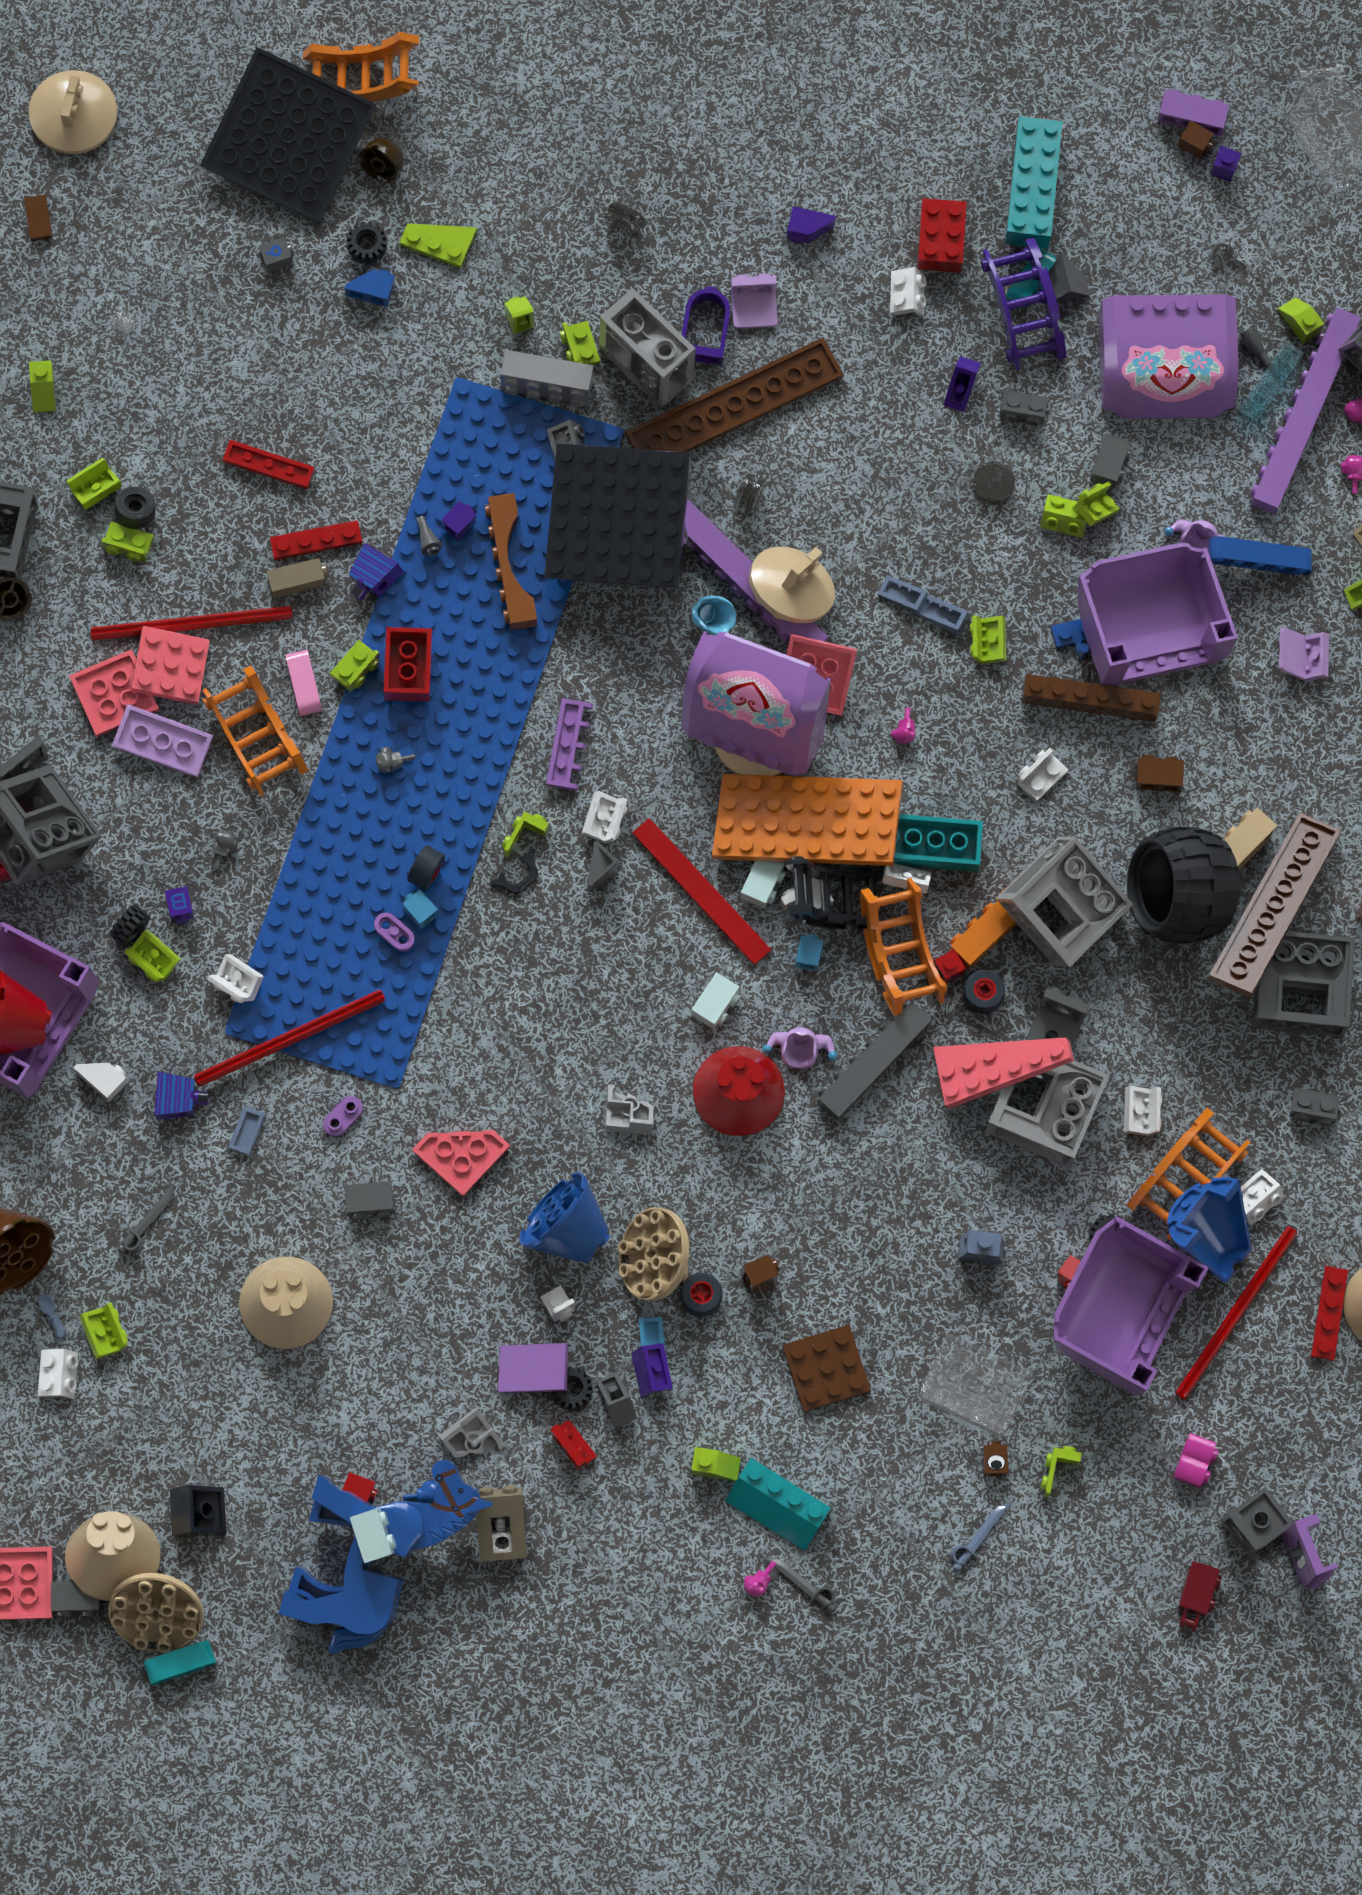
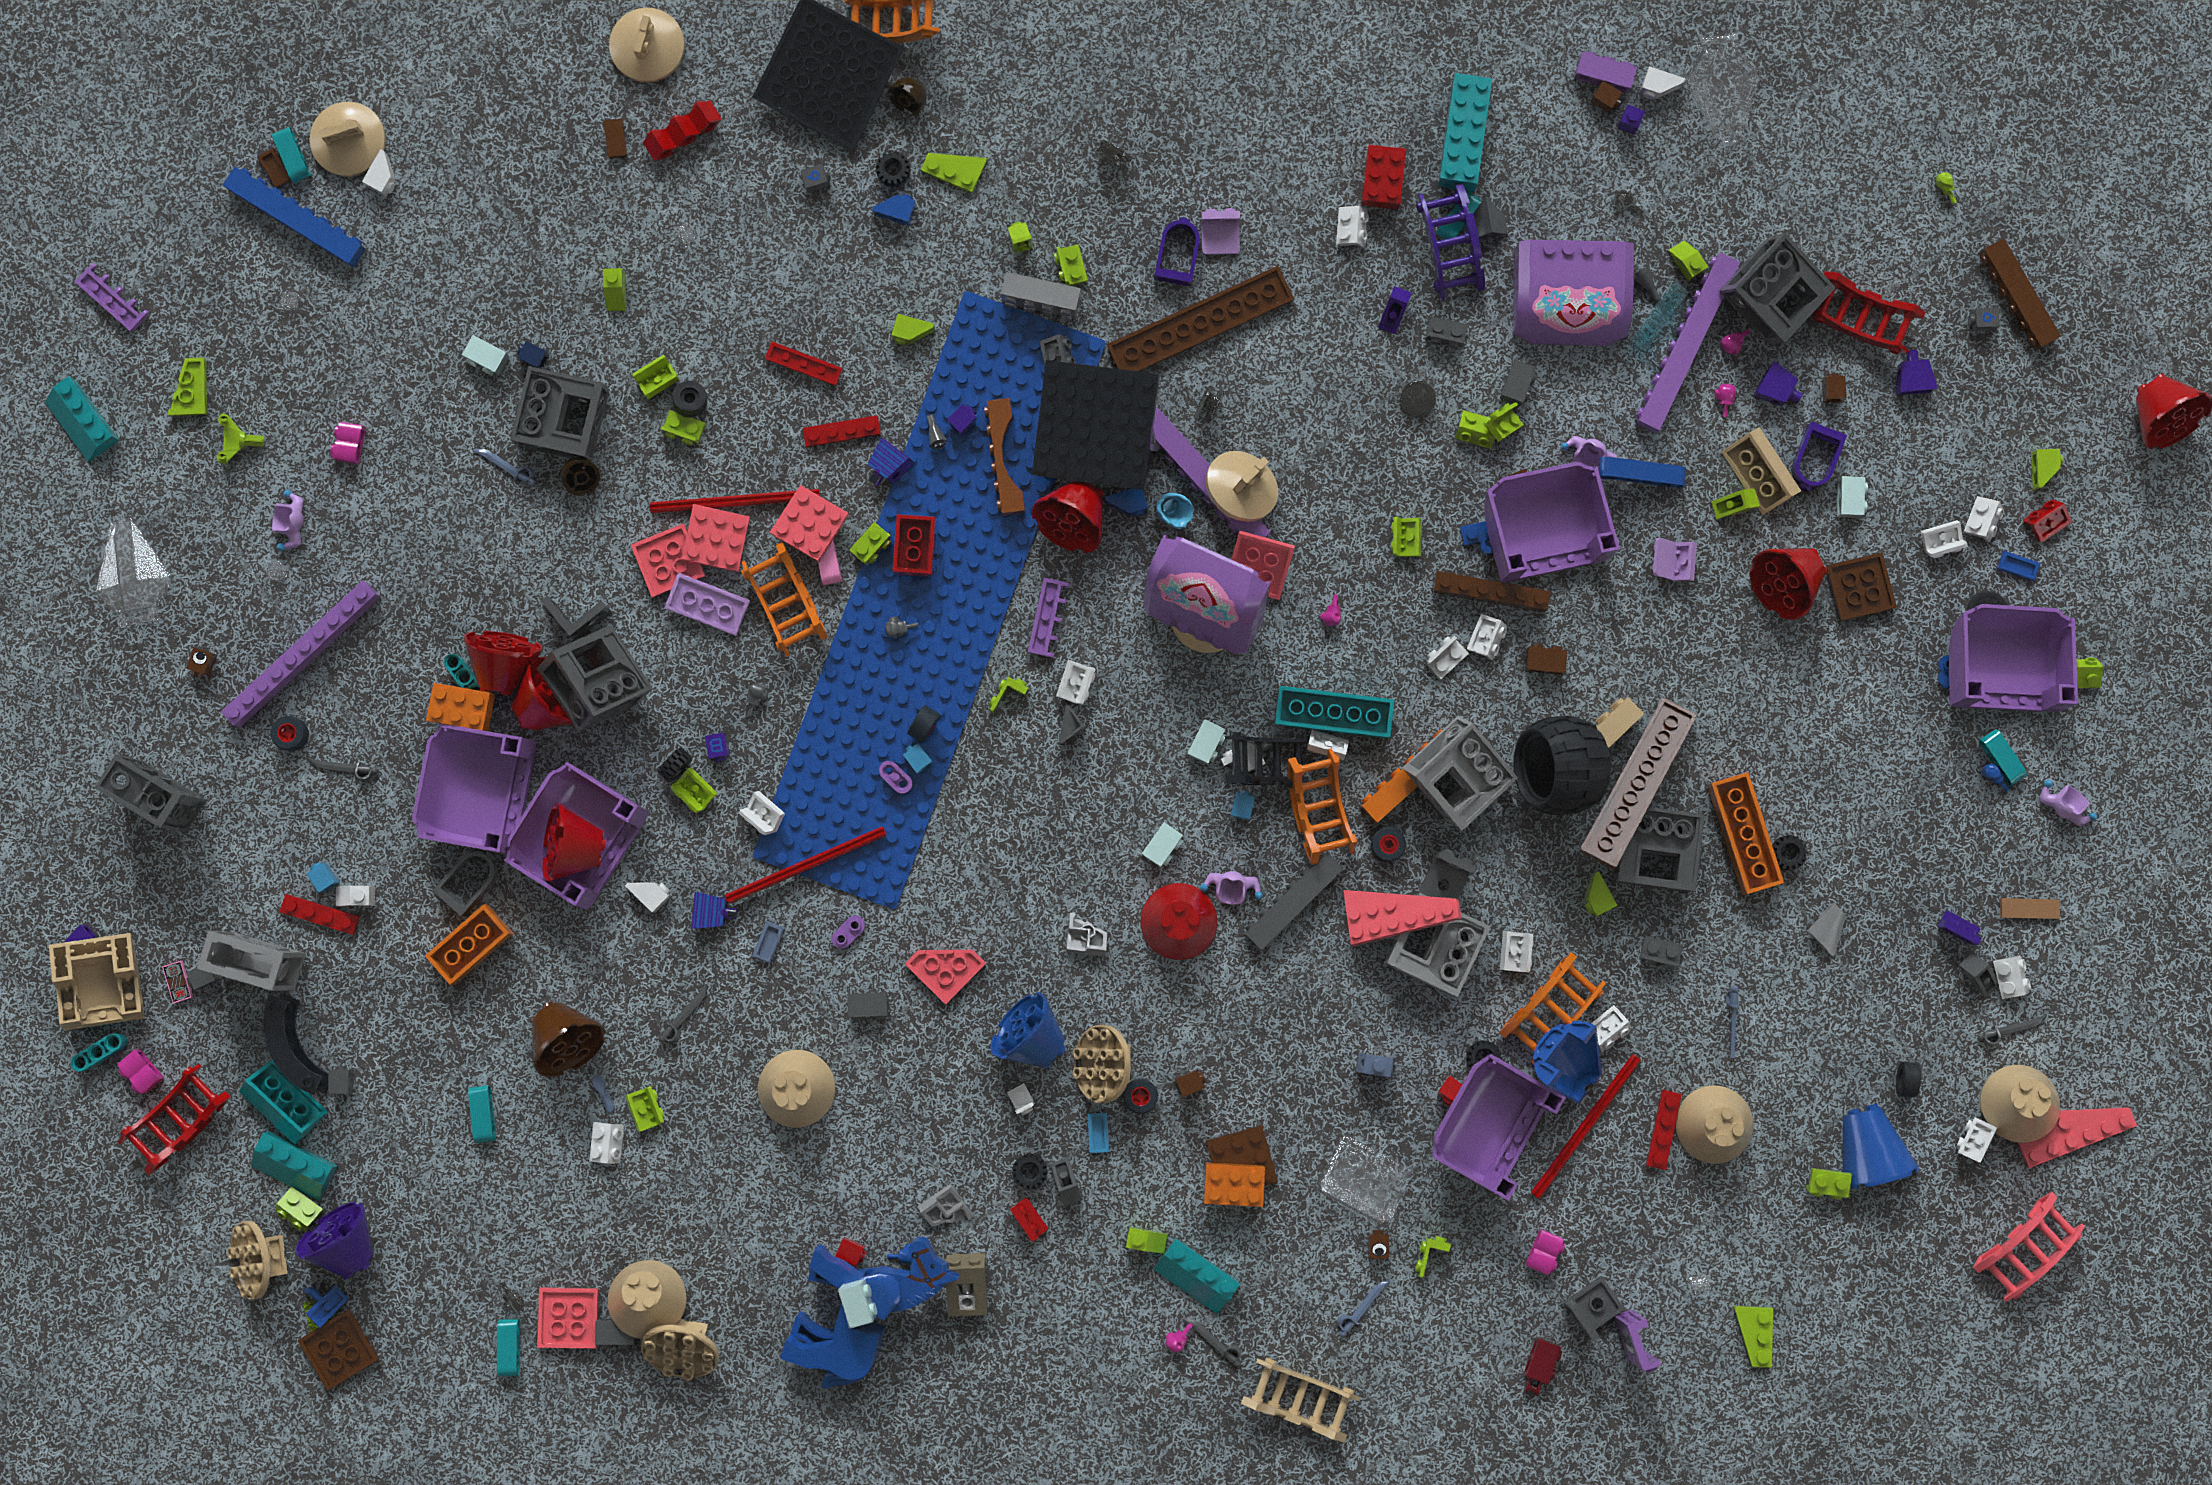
camera: 10 degrees right, 10 degrees up
teal beam [143,1640,216,1685] -> none
black slope [170,1485,226,1537] -> none
dark tan brick [267,558,328,598] -> none
black helmet [490,848,538,894] -> none
medium lavender tile [498,1343,568,1393] -> none
light grey piece [599,288,695,409] -> none
dark purple panel [631,1343,673,1397] -> none
red tile [632,818,771,966] -> none
orange plate [712,774,903,866] -> none
dark purple slope [786,206,836,244] -> none
sand blue slope [877,575,970,637] -> none
red brick [934,949,966,984] -> none
none -> red brick [642,101,722,161]
none -> coral plate [770,485,849,562]
none -> lime slope [891,314,935,345]
none -> red cone [1031,481,1104,553]
none -> blue slope [1105,489,1148,517]
none -> orange brick [1204,1162,1265,1207]
none -> tan fence [1241,1357,1361,1442]
none -> white bracket [1467,614,1507,660]
none -> lime slope [1585,871,1618,917]
none -> white slope [1639,66,1685,99]

